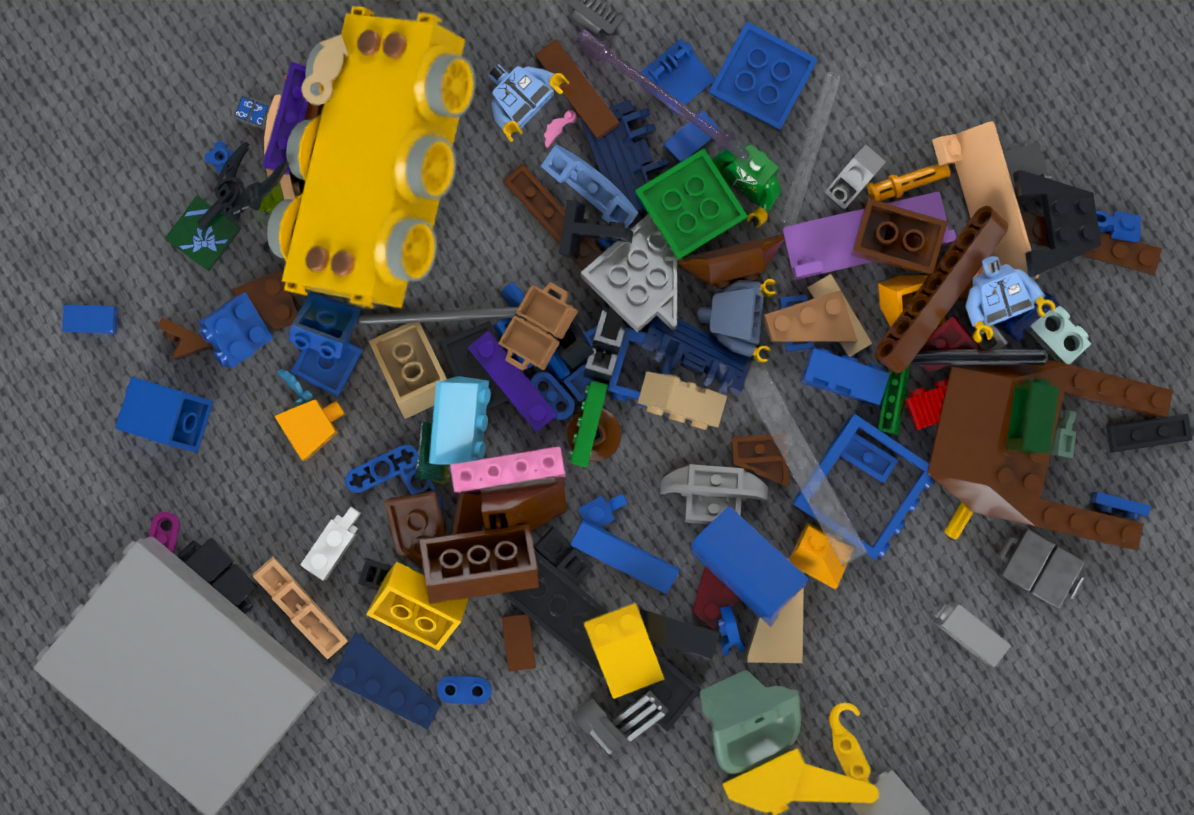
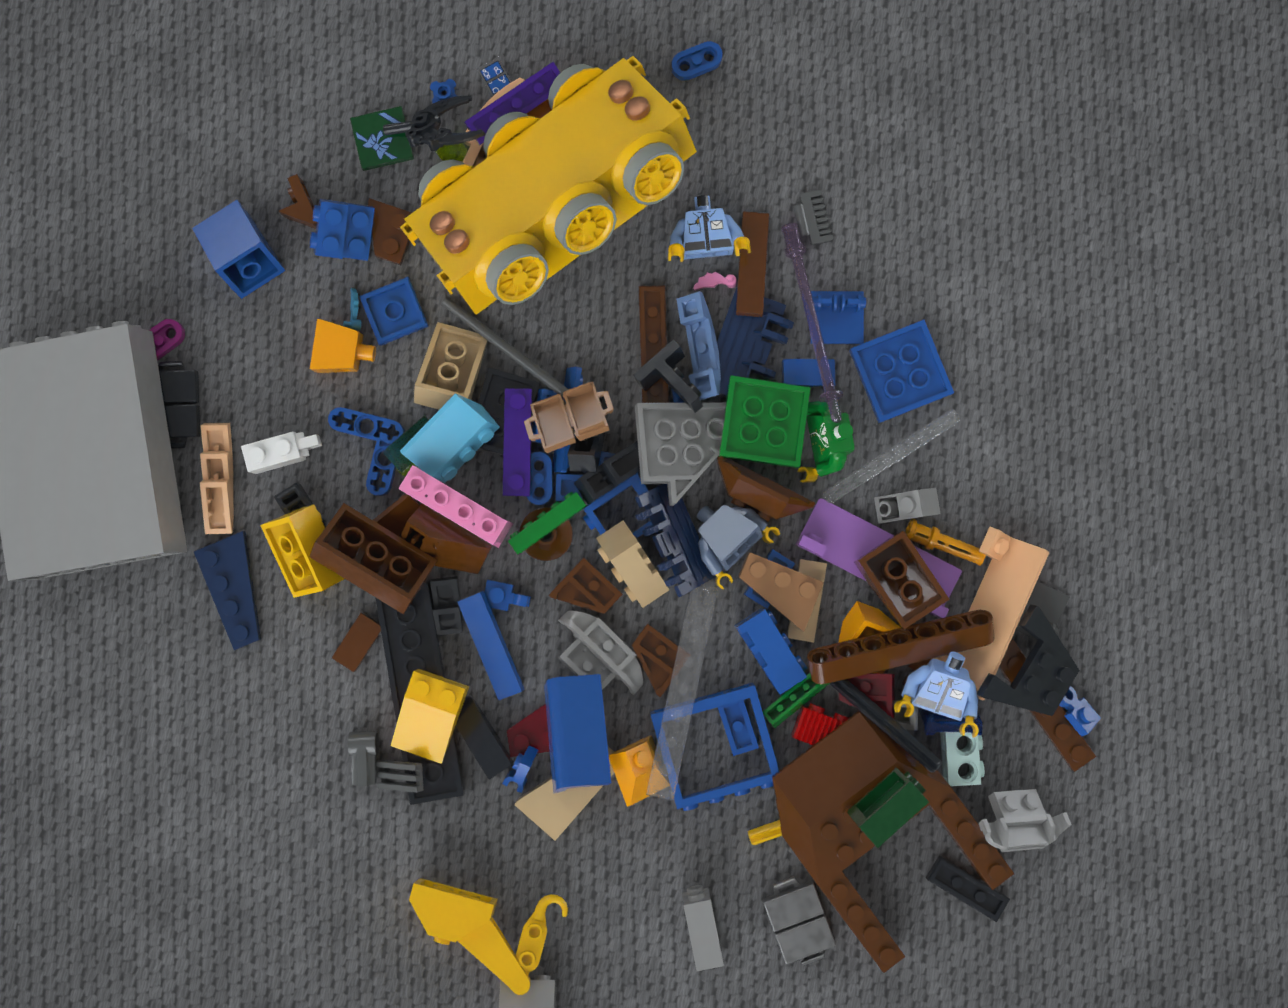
camera: 40 degrees right, 0 degrees up
blue slope [62,305,118,335] -> none
blue plate [289,291,361,359] -> none
tan brick [302,35,350,105] -> none
reddish brown tile [384,491,447,571] -> none
blue plate [437,675,492,705] -> none
sand green piece [700,670,801,774] -> none
sand green plate [1050,410,1076,458] -> none
blue plate [1089,492,1151,520] -> none
none -> reddish brown wing [549,558,623,614]
none -> light grey plate [979,789,1072,852]

